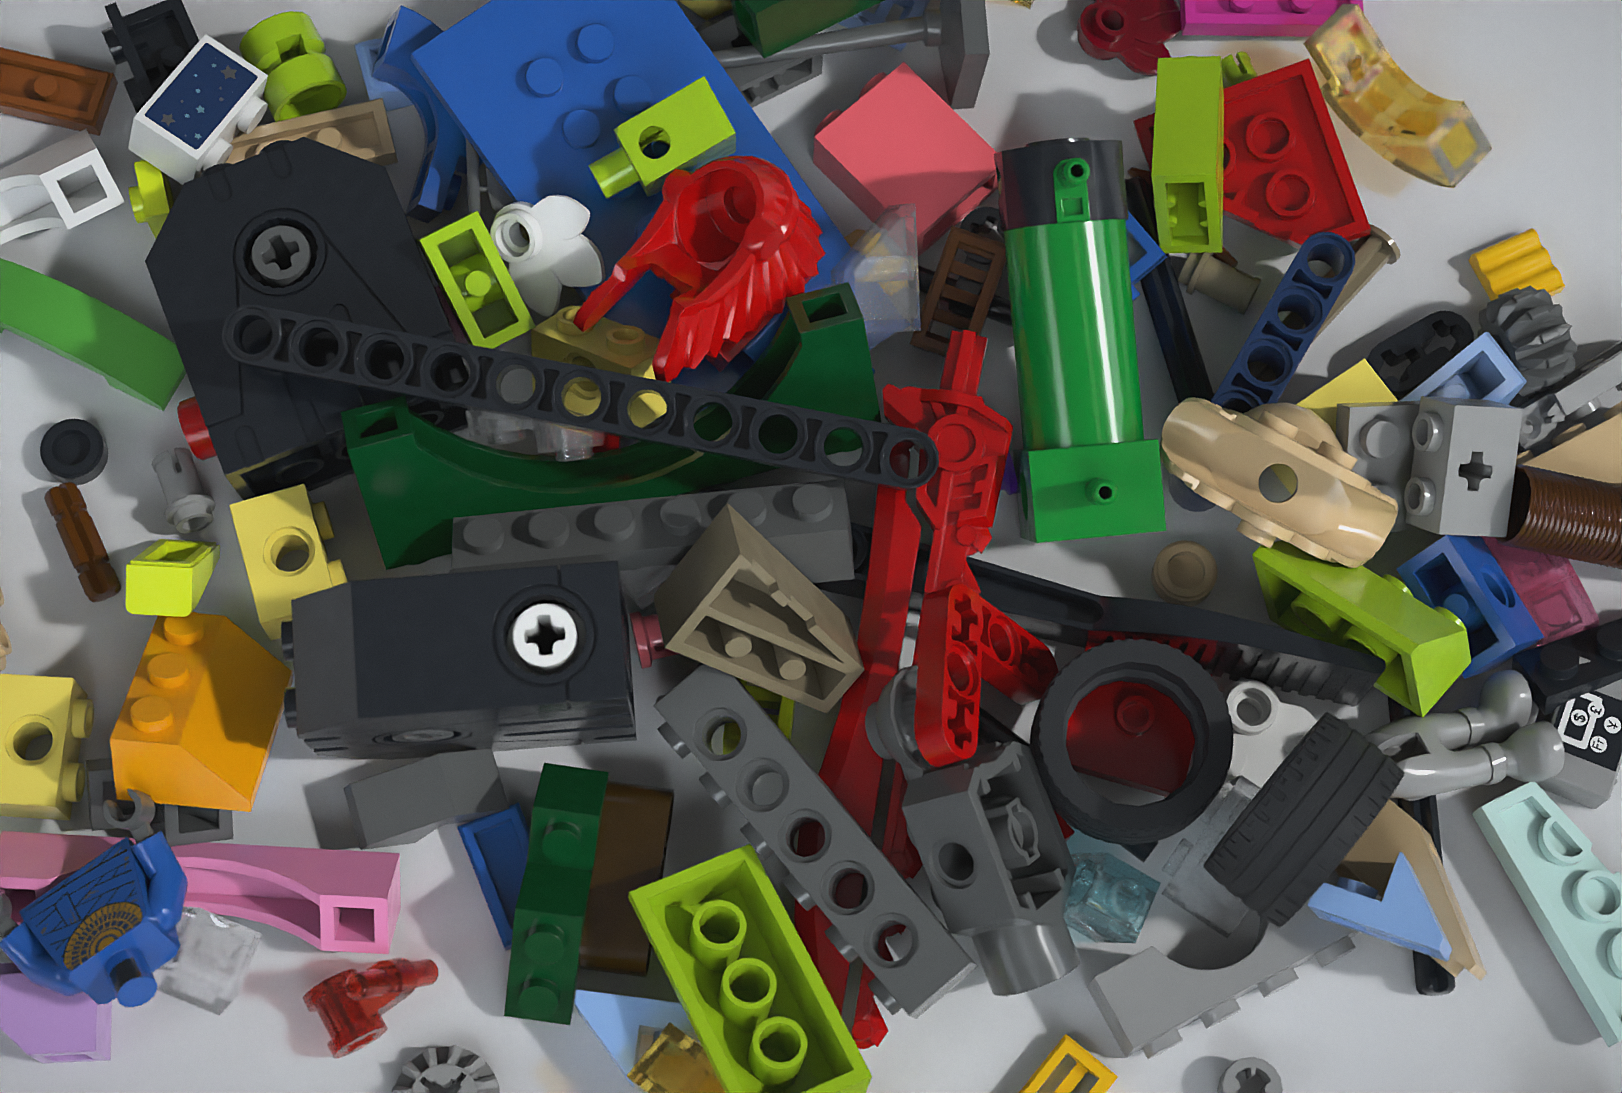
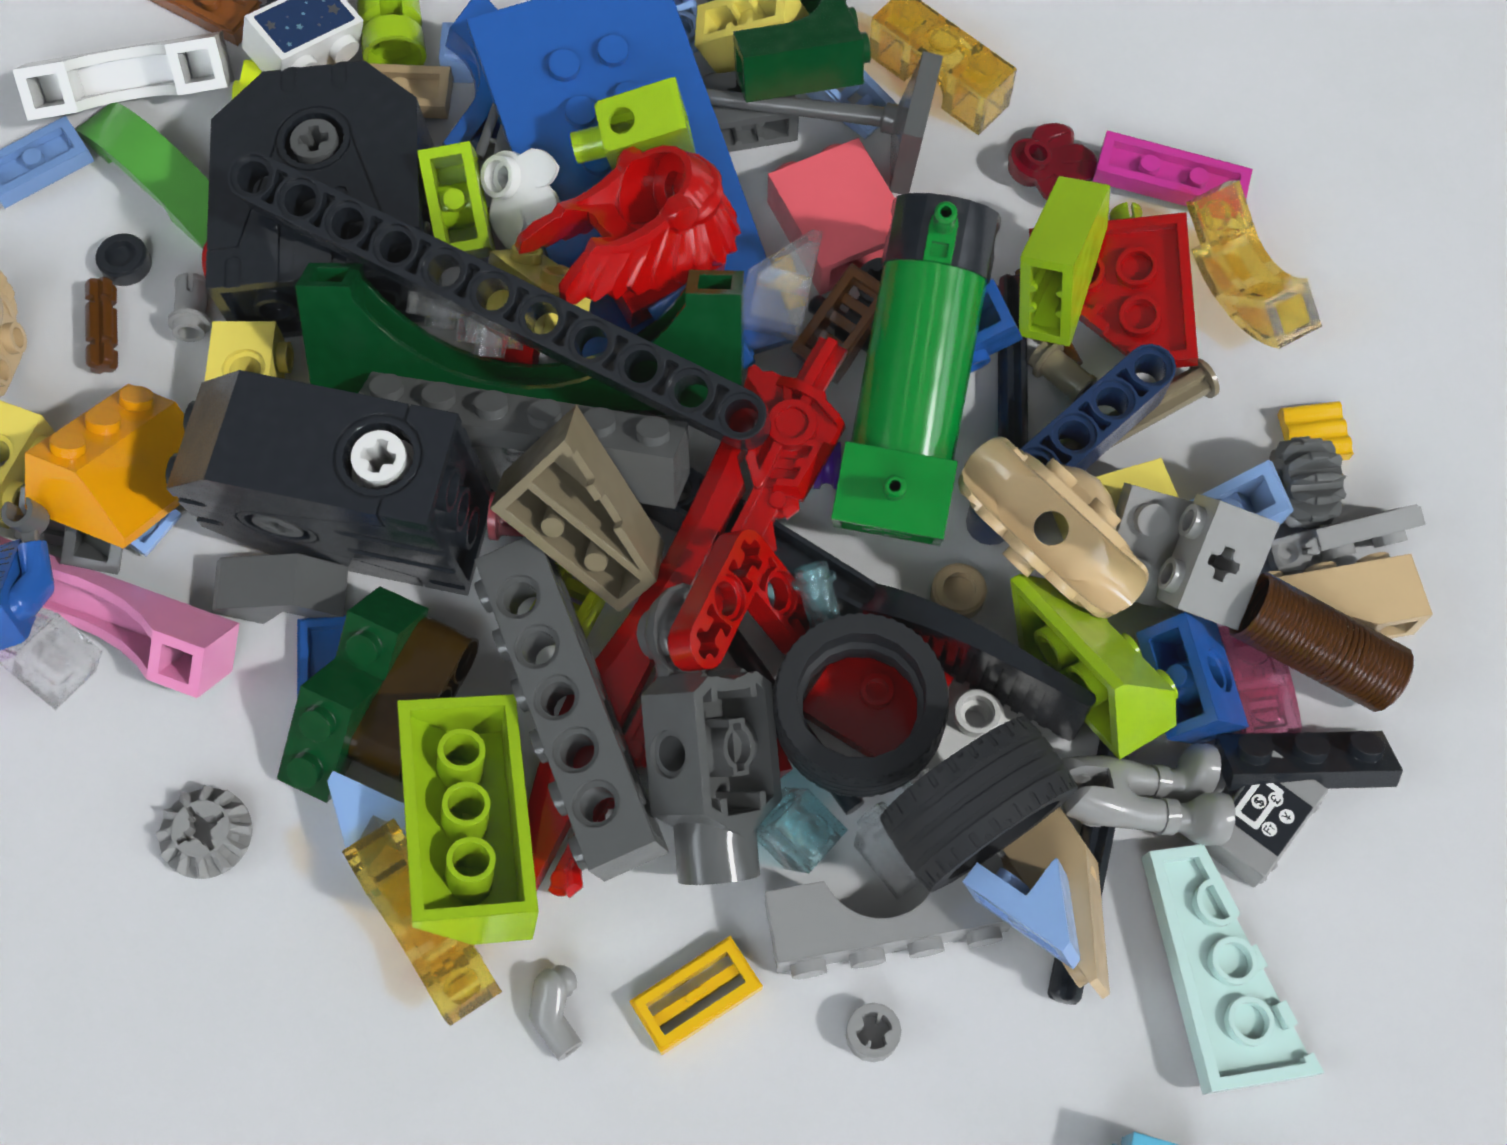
camera: 20 degrees right, 5 degrees down
neon yellow slope [126,539,220,617] -> none
clear red piece [302,957,439,1059] -> none
black beam [1366,311,1474,401] -> none
none -> clear light blue pin [792,561,840,629]

